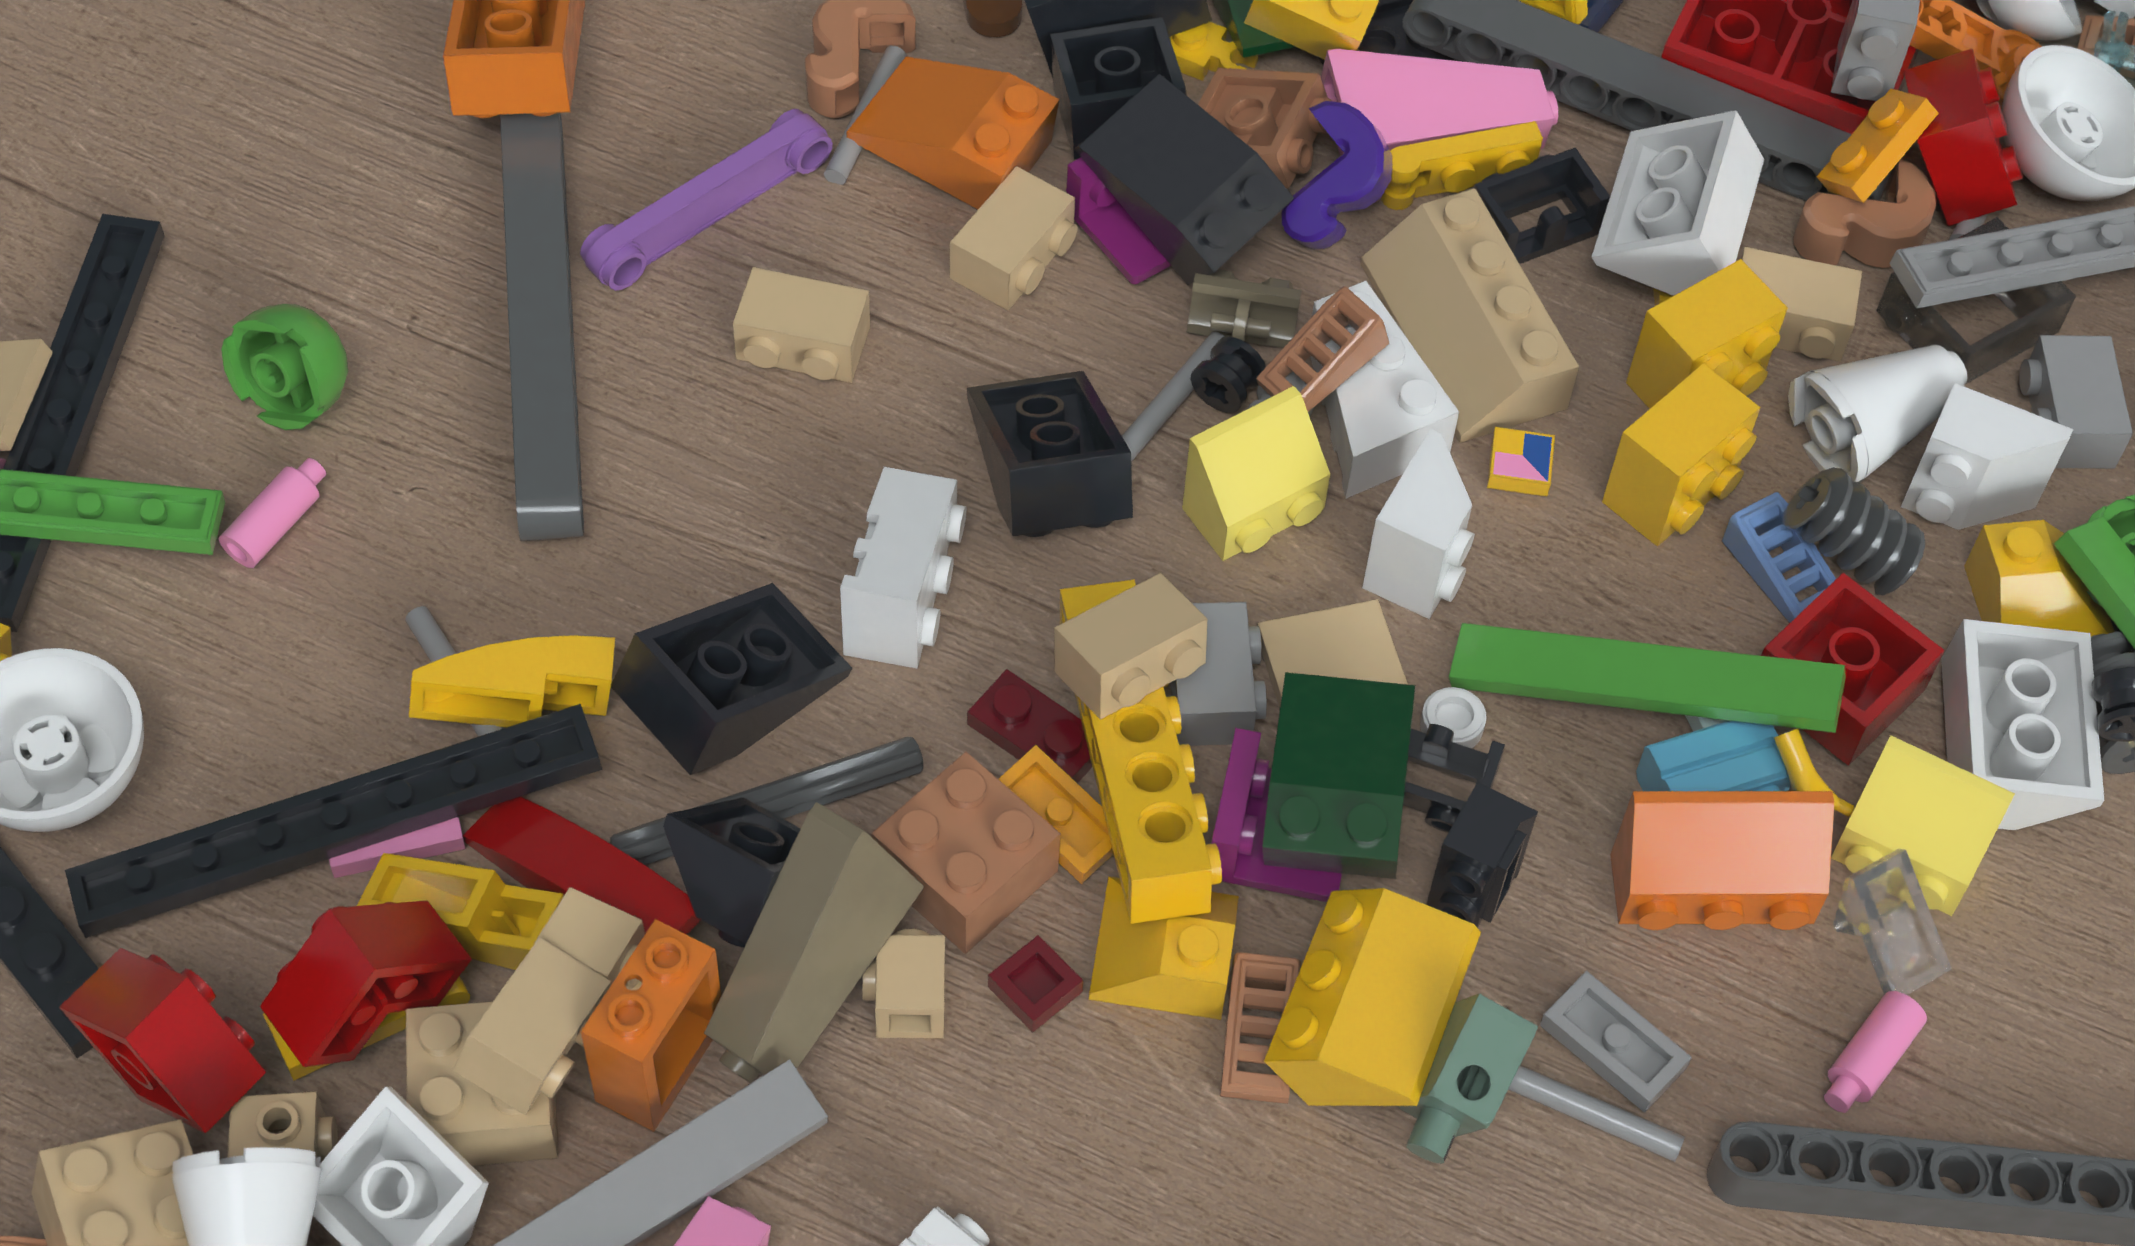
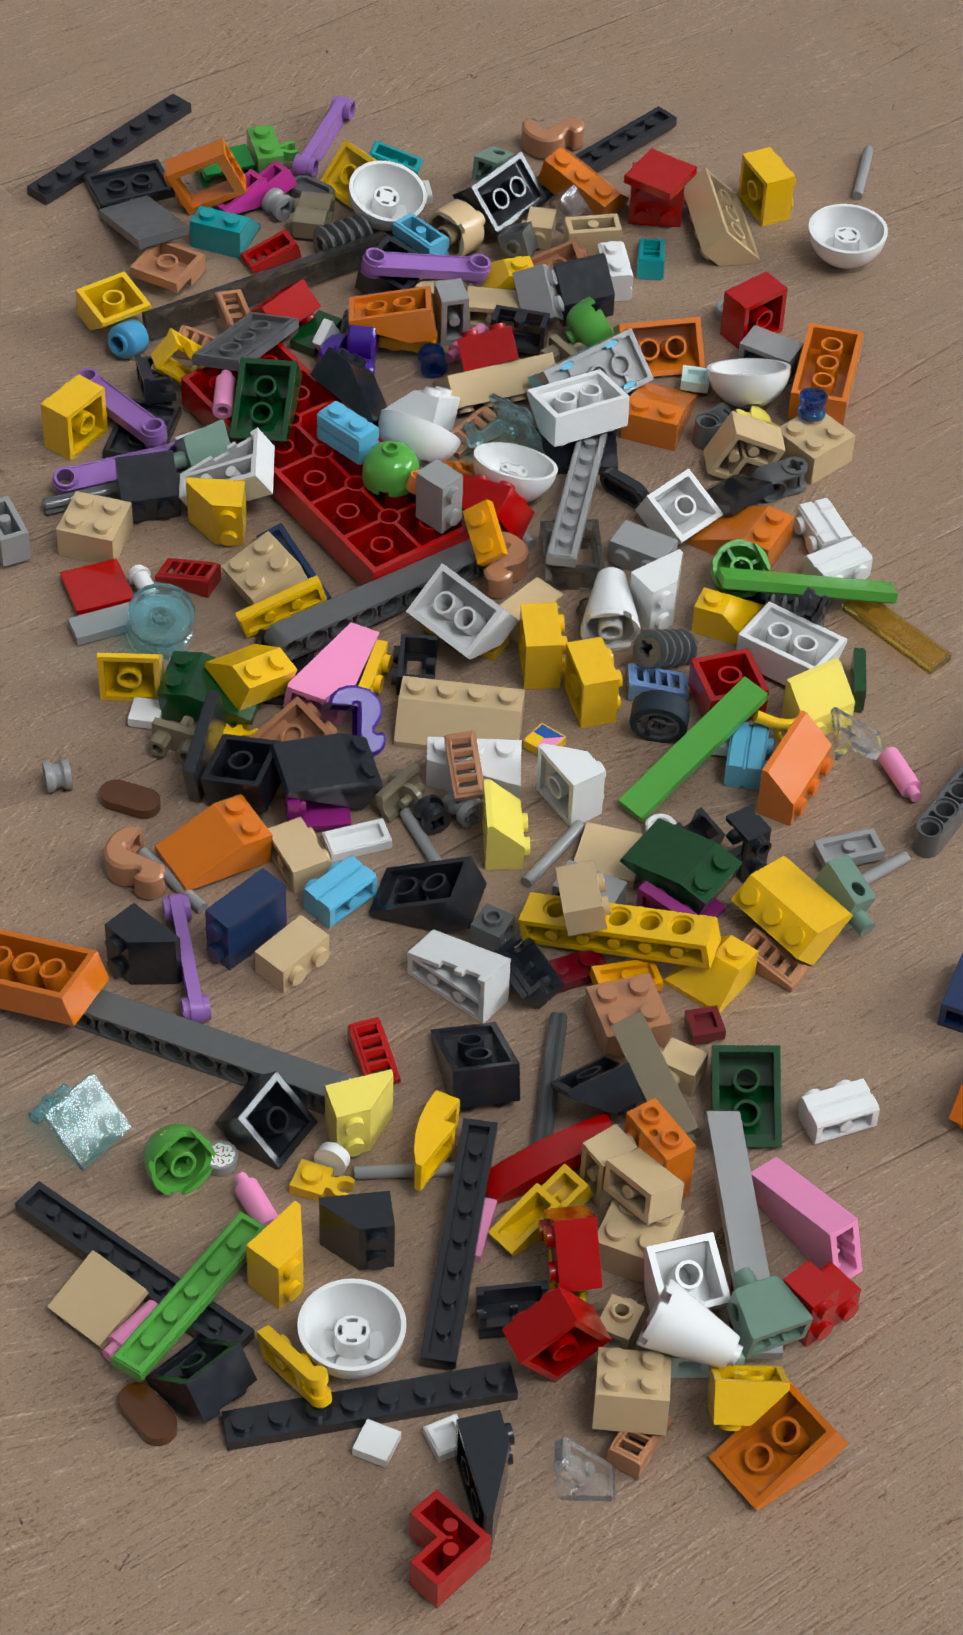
camera: 60 degrees left, 10 degrees down
none -> clear light blue plate [28,1073,132,1170]
none -> black slope [104,903,183,985]
none -> dark blue brick [205,868,287,971]
none -> tile [208,1141,238,1176]
none -> black slope [215,1071,318,1169]
none -> yellow slope [246,1201,304,1310]
none -> yellow plate [289,1159,355,1202]
none -> medium azure brick [303,855,377,929]
none -> white tile [314,1142,351,1176]
none -> black slope [319,1191,395,1270]
none -> white tile [322,818,392,862]
none -> light yellow slope [325,1069,393,1157]
none -> red slope [347,1017,401,1085]
none -> dark grey brick [470,903,515,952]
none -> black hinge [475,1280,549,1340]
none -> black hinge [493,934,566,1009]
none -> light grey bar [521,820,585,888]
none -> black wheel [629,690,690,743]
none -> dark green slope [711,1045,782,1148]
none -> dark green tile [851,648,867,713]

